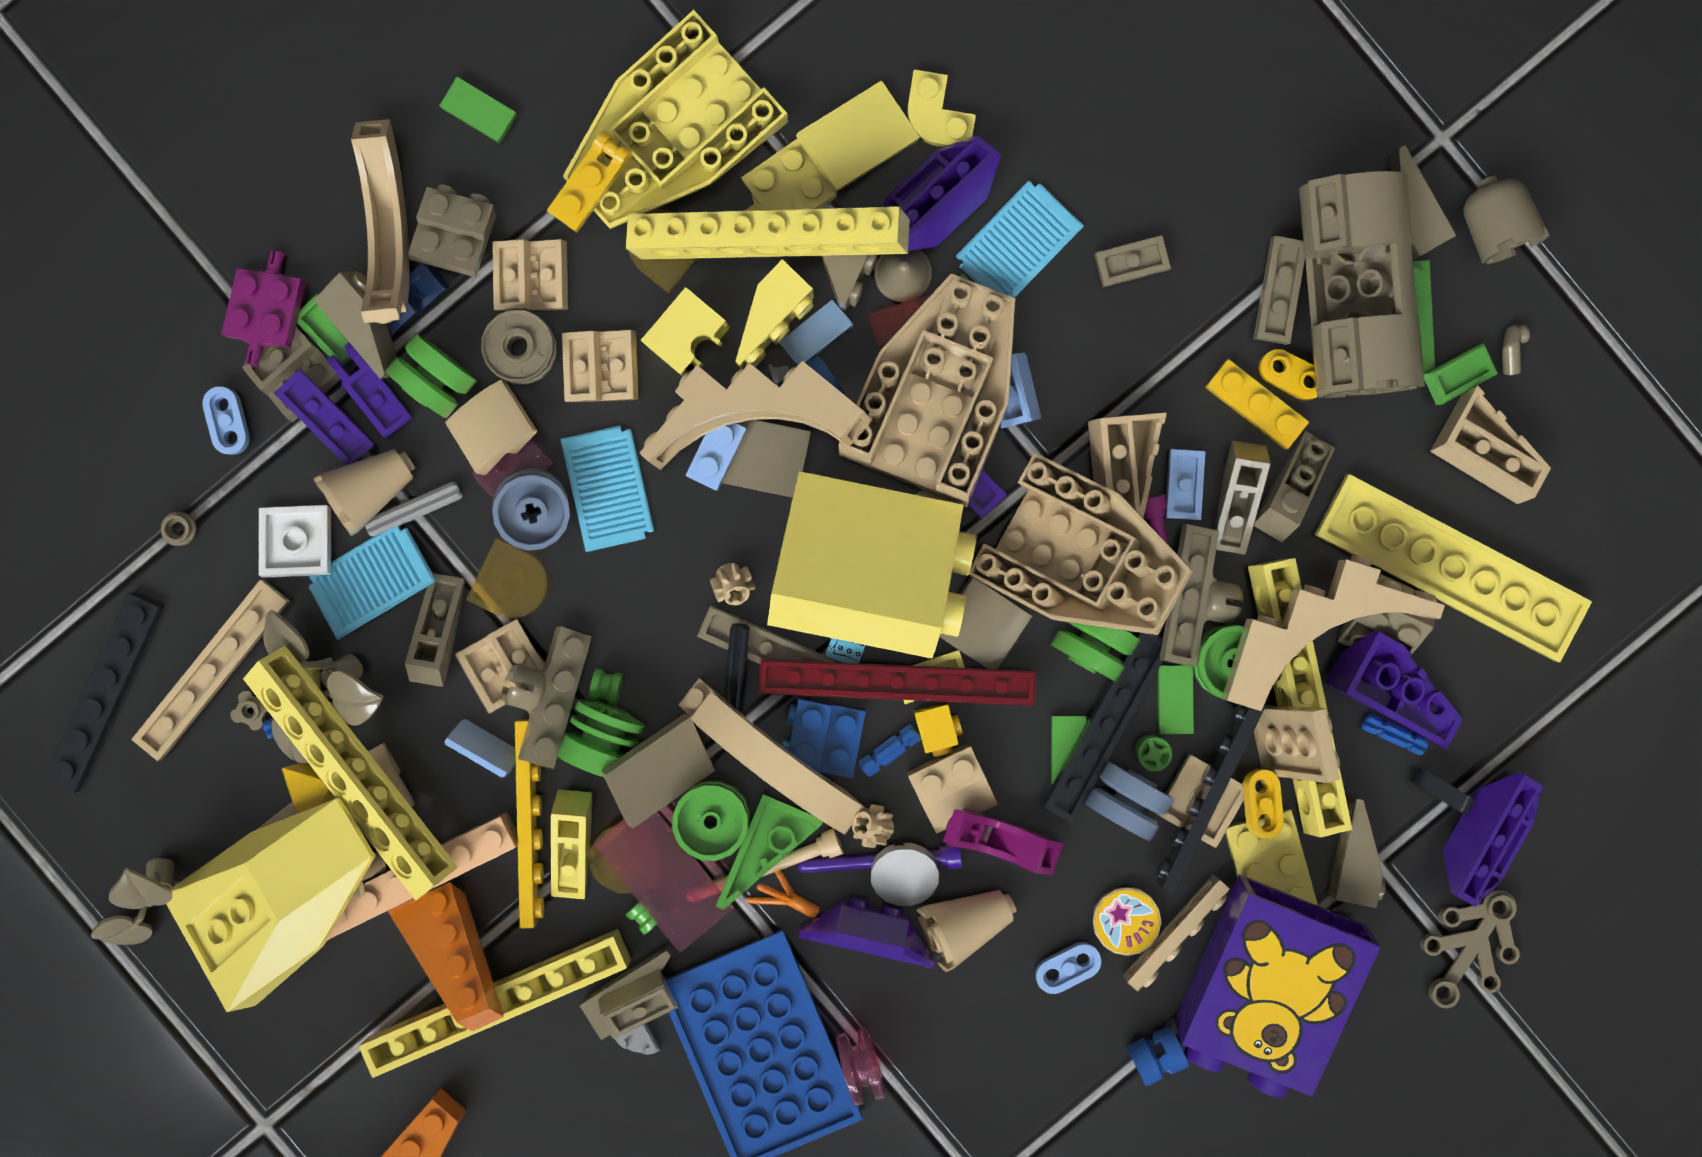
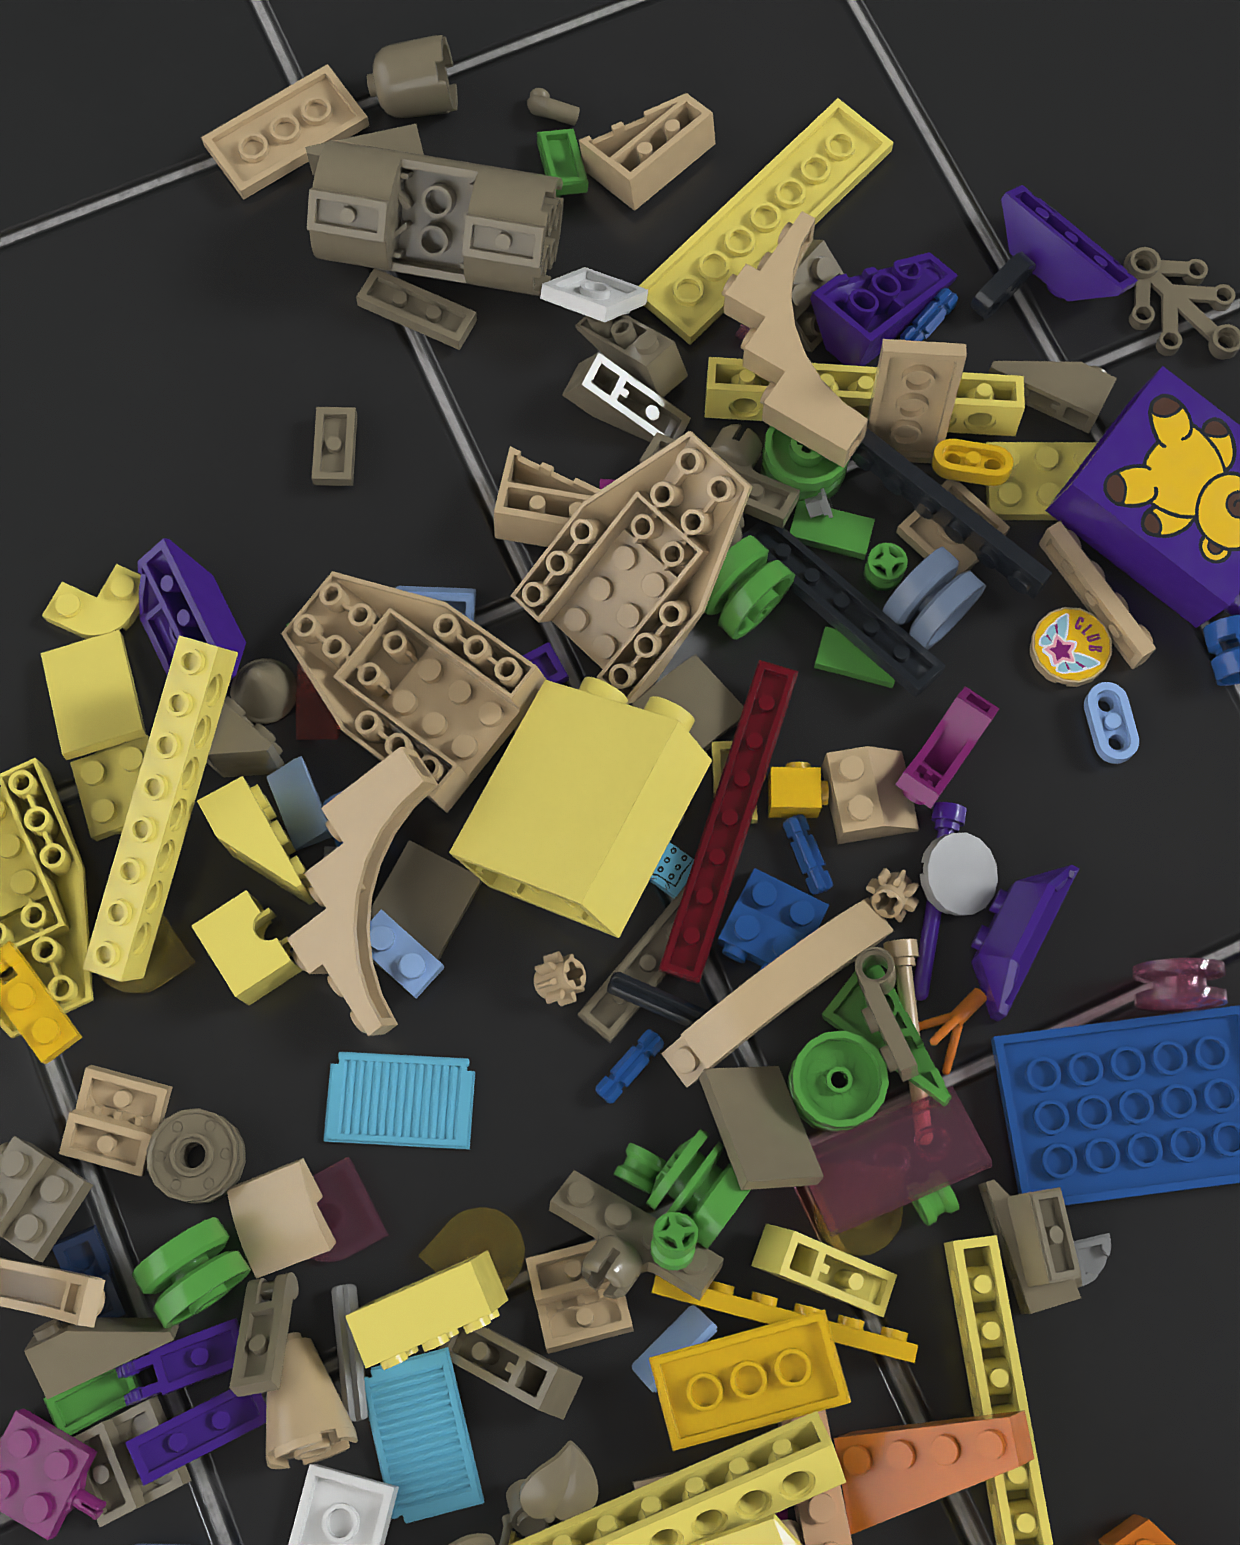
camera: 75 degrees left, 15 degrees down
sand blue wheel [492,468,570,550] -> none
tan slope [562,330,639,402] -> none
tan cone [917,890,1016,972] -> none
medium azure window [956,181,1084,298] -> none
light blue plate [1165,449,1205,520] -> none
yellow plate [1205,359,1309,450] -> none
yellow plate [1258,349,1317,400] -> none
none -> tan plate [201,64,369,200]
none -> dark tan plate [230,1272,299,1397]
none -> light yellow brick [345,1250,508,1370]
none -> white plate [540,267,648,322]
none -> blue axle [596,1029,664,1104]
none -> yellow tile [649,1309,851,1451]
none -> bright green wheel [650,1212,698,1270]
none -> light grey piece [805,488,833,518]
none -> dark tan plate [855,947,919,1082]

